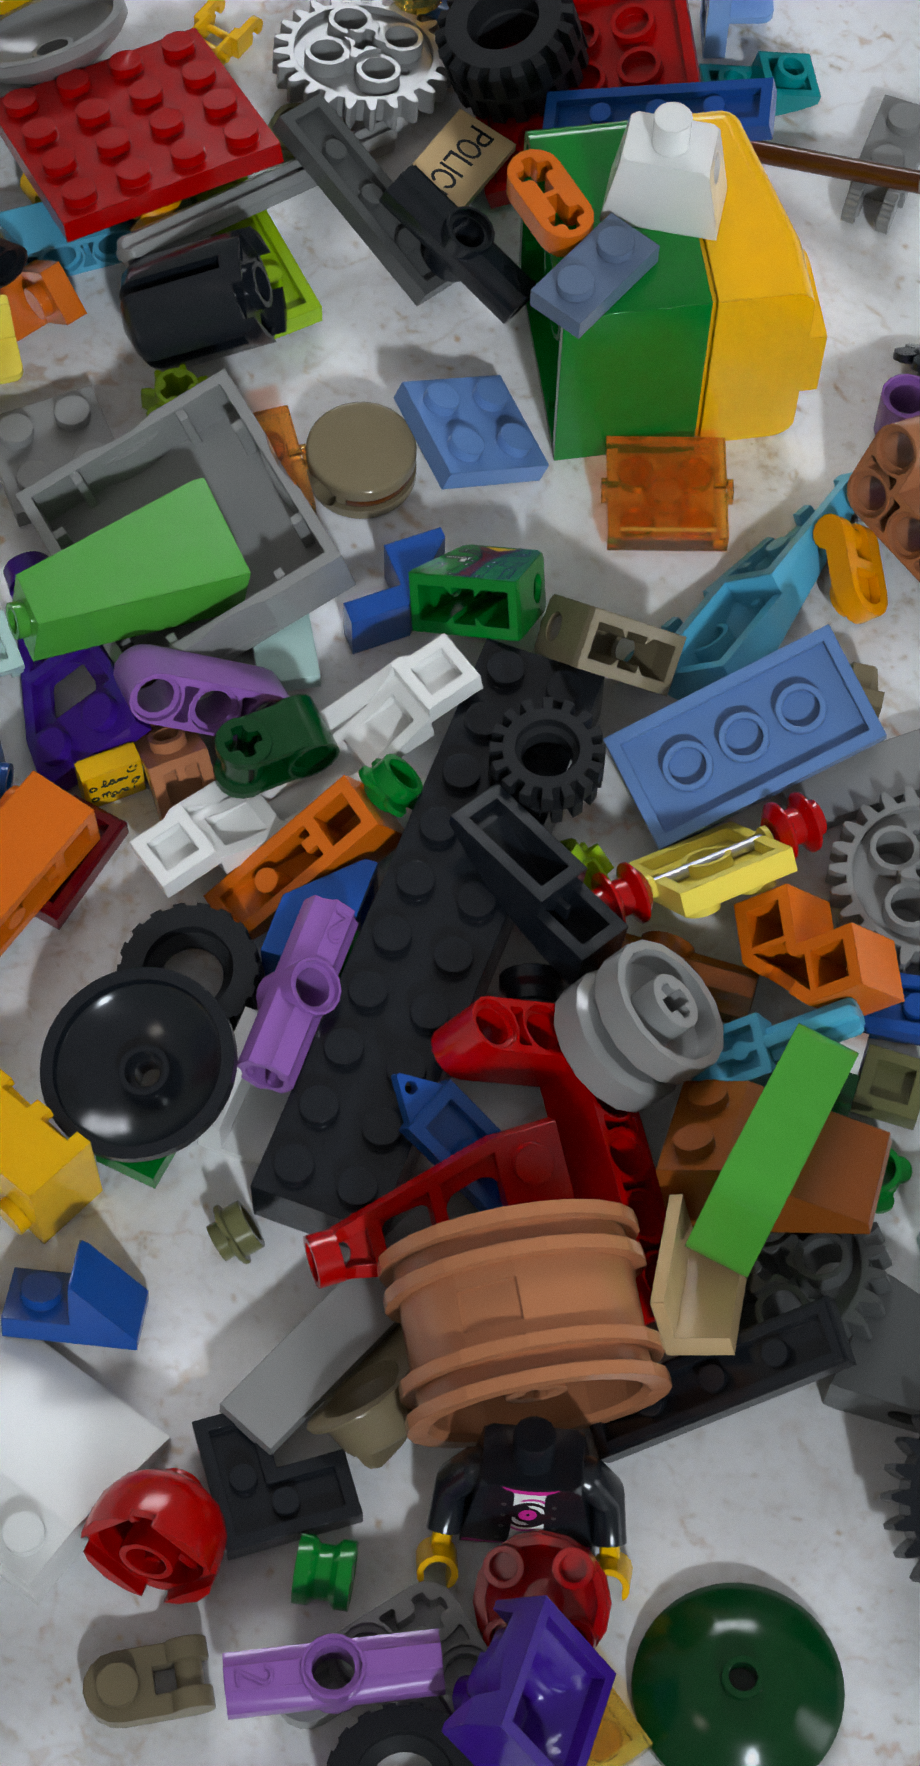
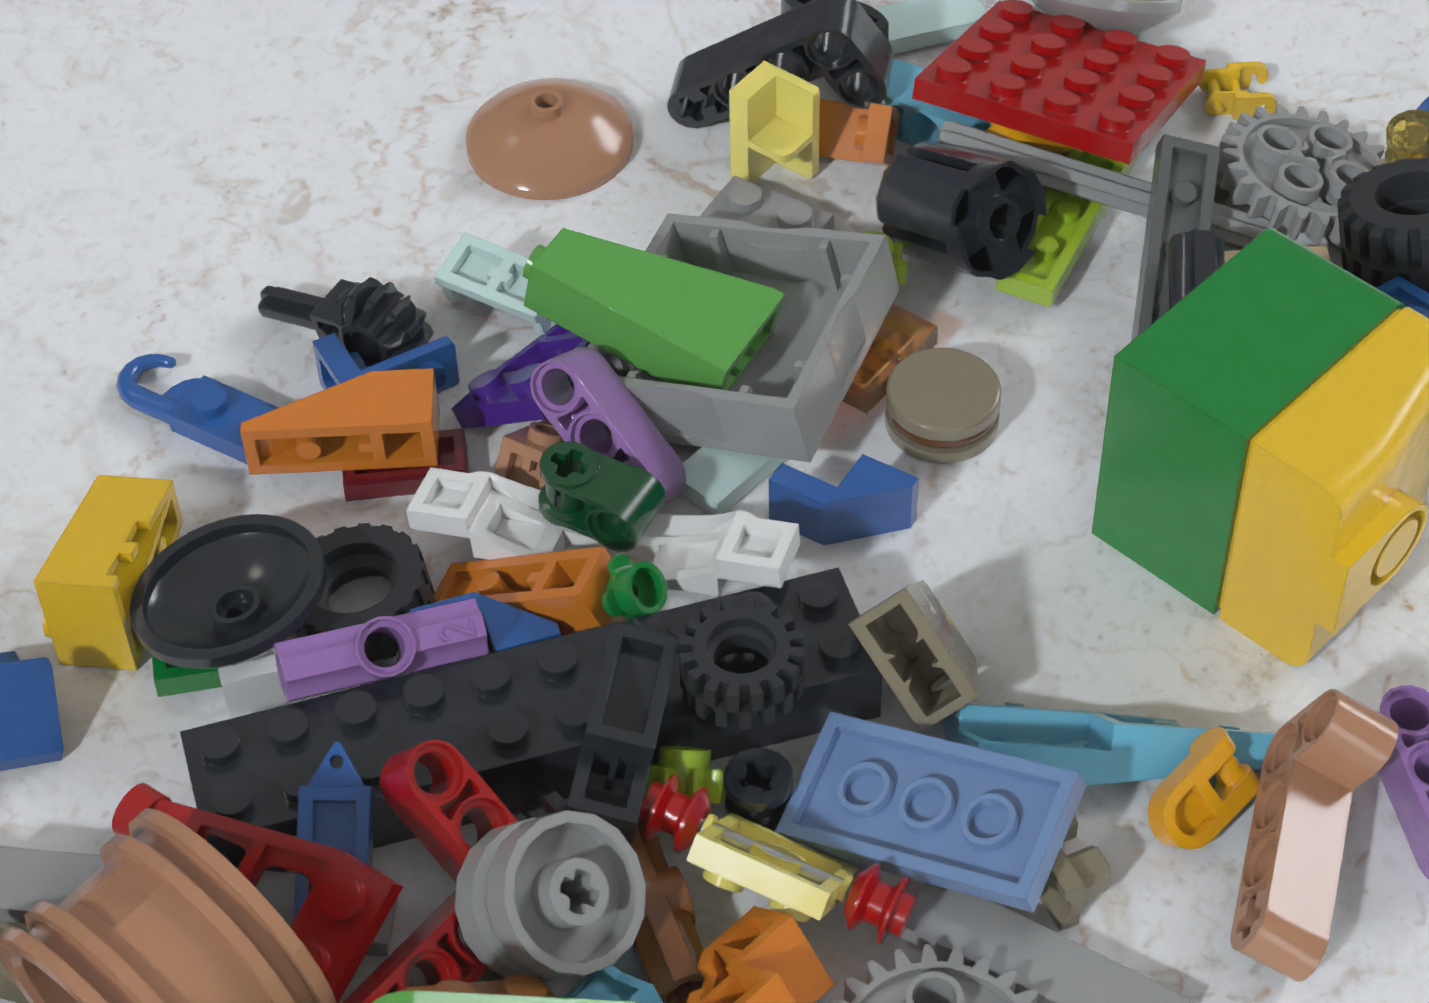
camera: 55 degrees right, 15 degrees down
yellow tile [74,742,146,807] -> none
olive plate [206,1200,265,1264] -> none
medium blue plate [393,375,549,490] -> none
green torso [408,544,546,641] -> none
orange beam [506,149,594,257] -> none
sand blue plate [530,213,660,339] -> none
white torso [600,102,727,241] -> none
clear orange plate [600,436,734,551] -> none
none -> black wheel [724,747,793,832]

